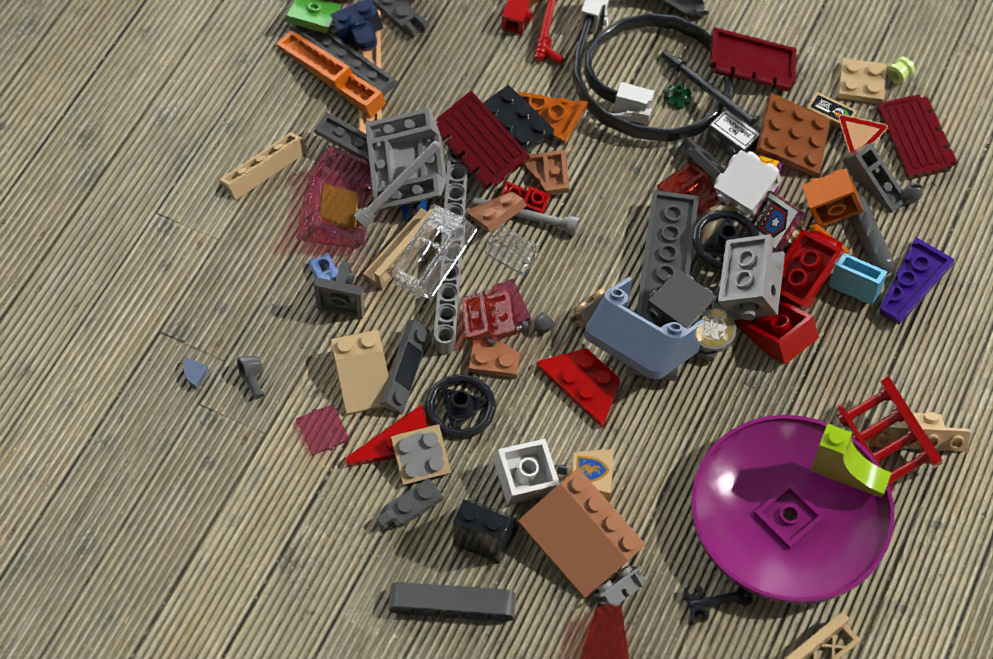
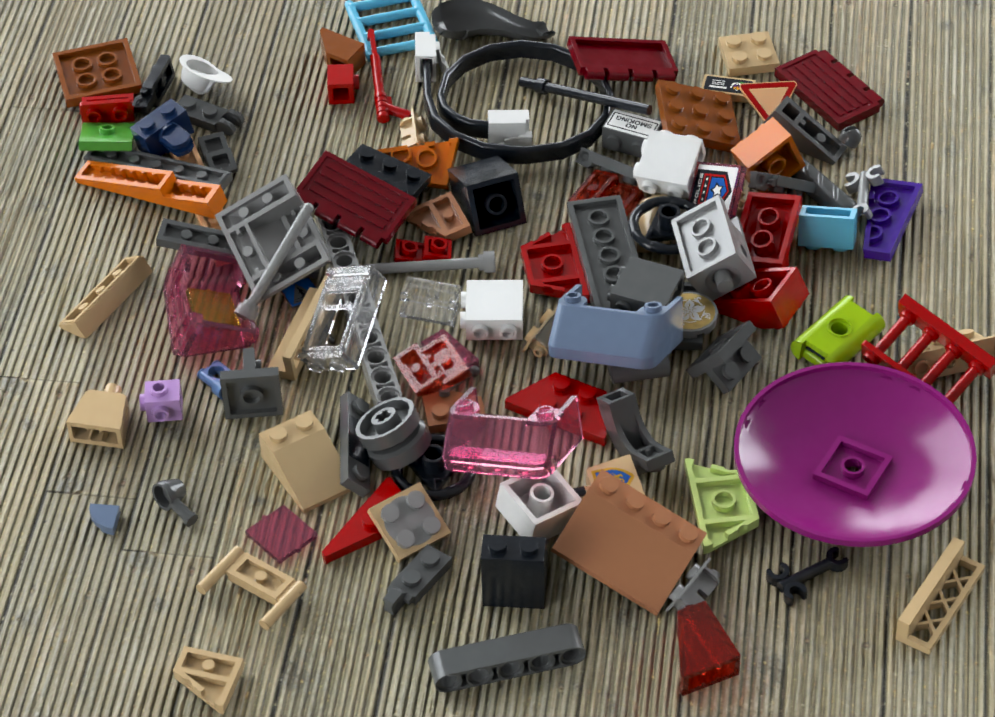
camera: 15 degrees left, 15 degrees down
nougat wing [465,191,527,233] -> none
dark grey hinge [534,312,555,334] -> none
dark green plant [663,83,692,109] -> none
lime arch [810,424,891,498] -> none
yellowish green wheel [886,57,915,85] -> none
none -> tan torso [66,383,130,449]
none -> lavender brick [139,379,183,422]
none -> tan wing [173,646,245,714]
none -> tan plate [196,546,307,630]
none -> dark grey slope [198,131,238,173]
none -> dark grey wheel [355,397,432,471]
none -> tan hinge [400,108,429,147]
none -> clear pink windscreen [442,387,583,479]
none -> black slope [447,156,527,237]
none -> white brick [460,280,523,340]
none -> red wing [520,222,590,303]
none -> dark grey arch [597,388,675,476]
none -> yellowish green wing [684,458,759,554]
none -> dark grey bracket [686,320,762,394]
none -> dark grey hinge [748,171,816,197]
none -> lime piece [790,295,885,365]
none -> light grey bar [844,164,885,223]

